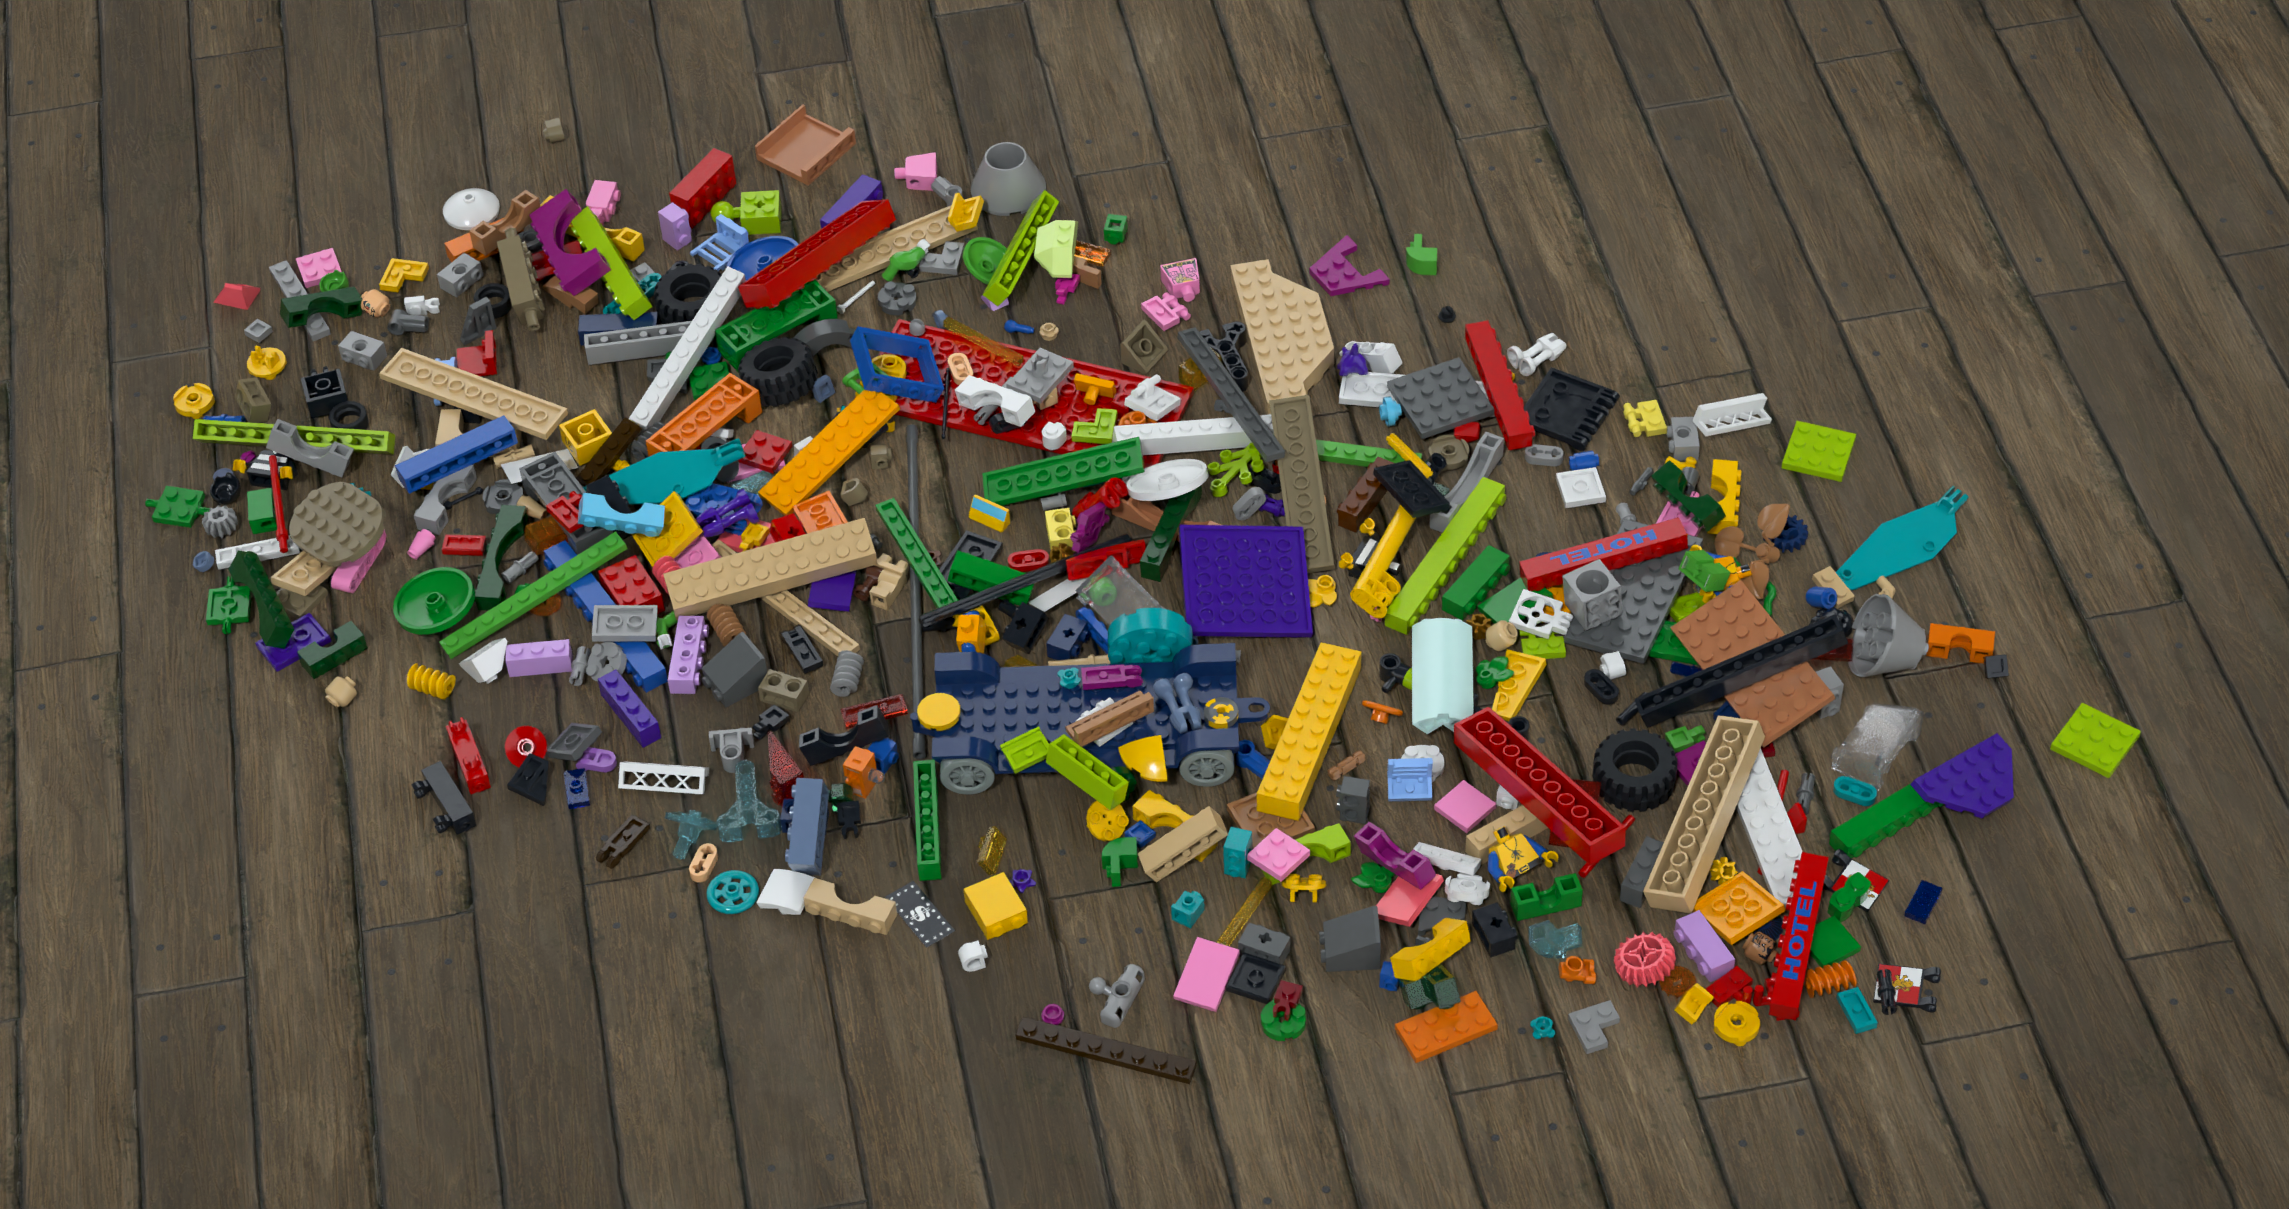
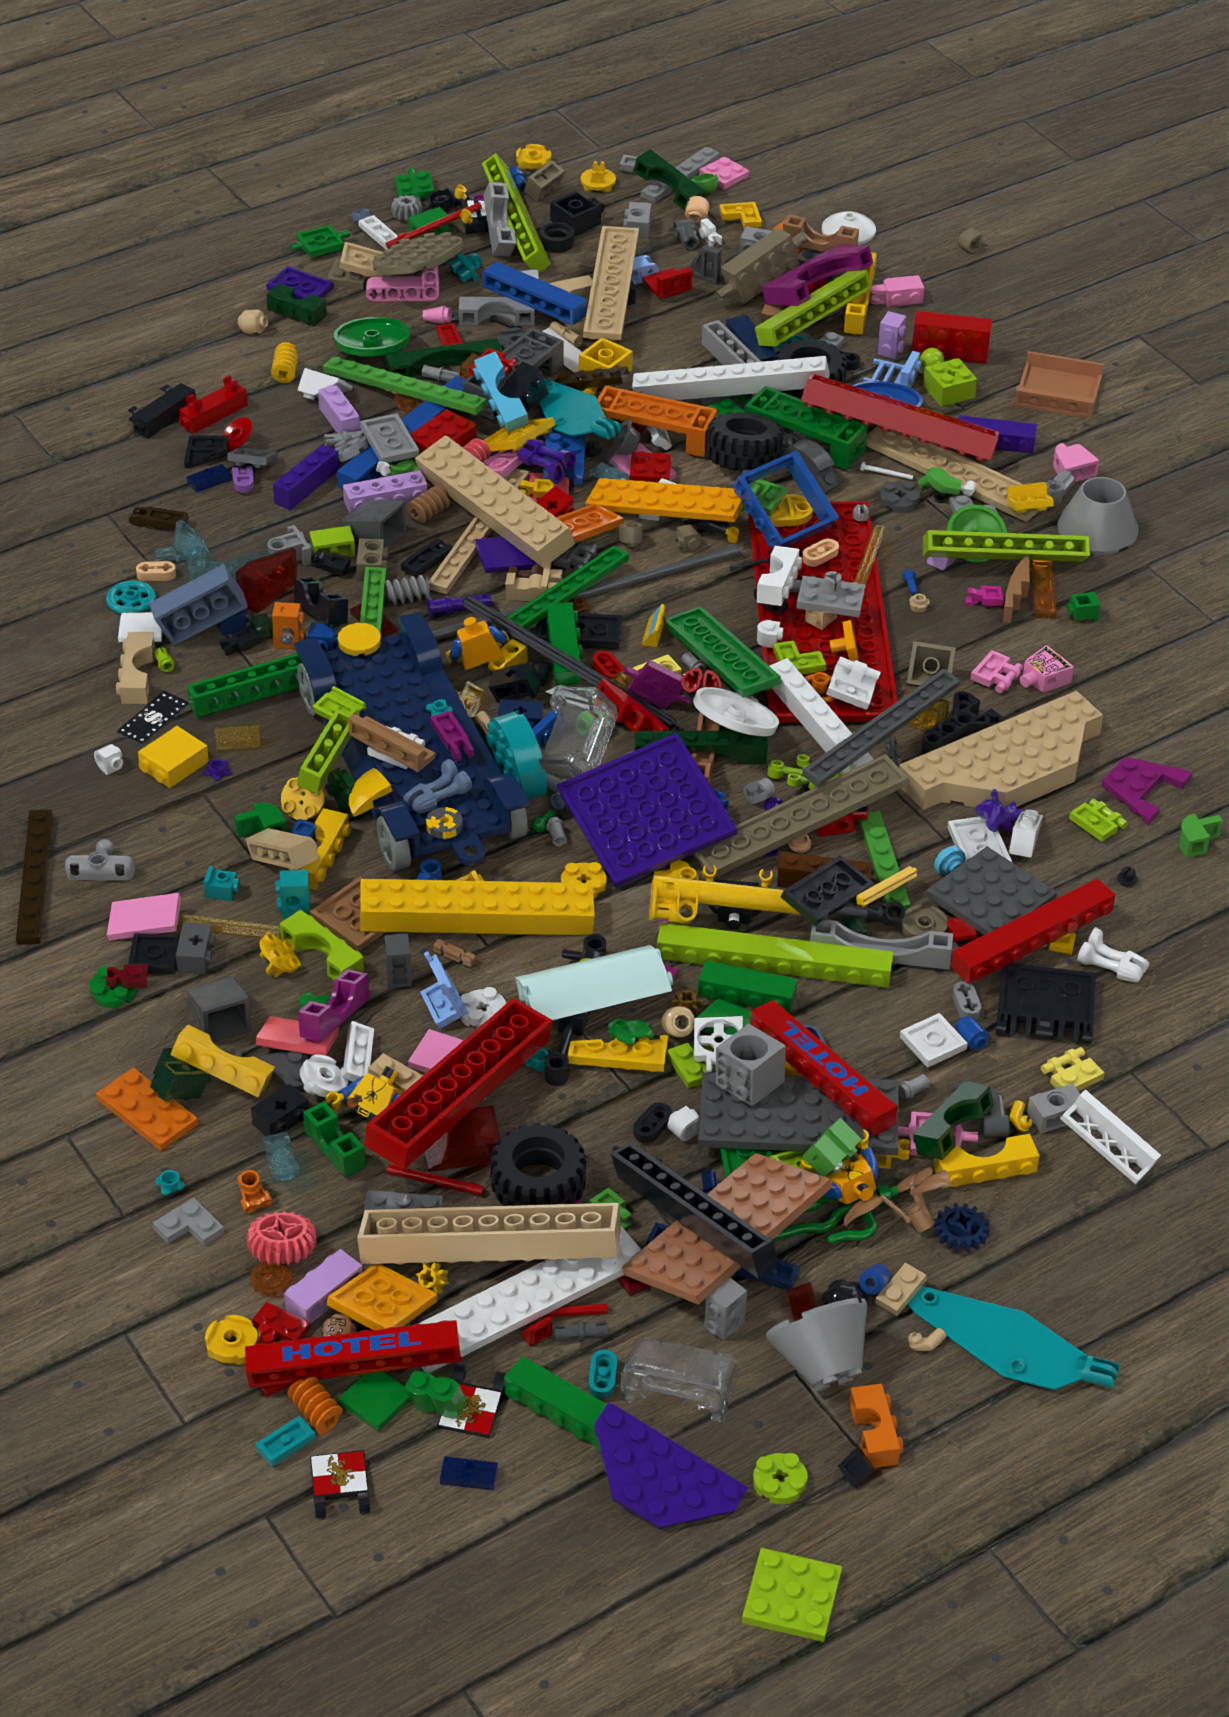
camera: 65 degrees right, 5 degrees down
coral slope [213,283,260,310] -> none
dark green arch [228,550,294,649] -> none
white fence [618,761,709,794] -> none
sand blue tile [933,310,949,329] -> none
yellowish green wedge [1034,220,1078,278] -> none
magenta plate [1041,1004,1064,1025] -> none
bright pink plate [1247,828,1310,882] -> none
orange piece [1362,700,1403,724] -> none
yellow bracket [1674,983,1714,1025] -> none
lime plate [1782,421,1856,482] -> none
black pin [1876,969,1897,1015] -> none
none -> lime pin [154,647,175,672]
none -> lime brick [309,526,355,561]
none -> bright green plate [360,567,386,634]
none -> dark purple pin [427,594,492,617]
none -> yellow plate [561,862,607,899]
none -> lime plate [753,1453,808,1505]
none -> lime plate [1069,799,1128,842]

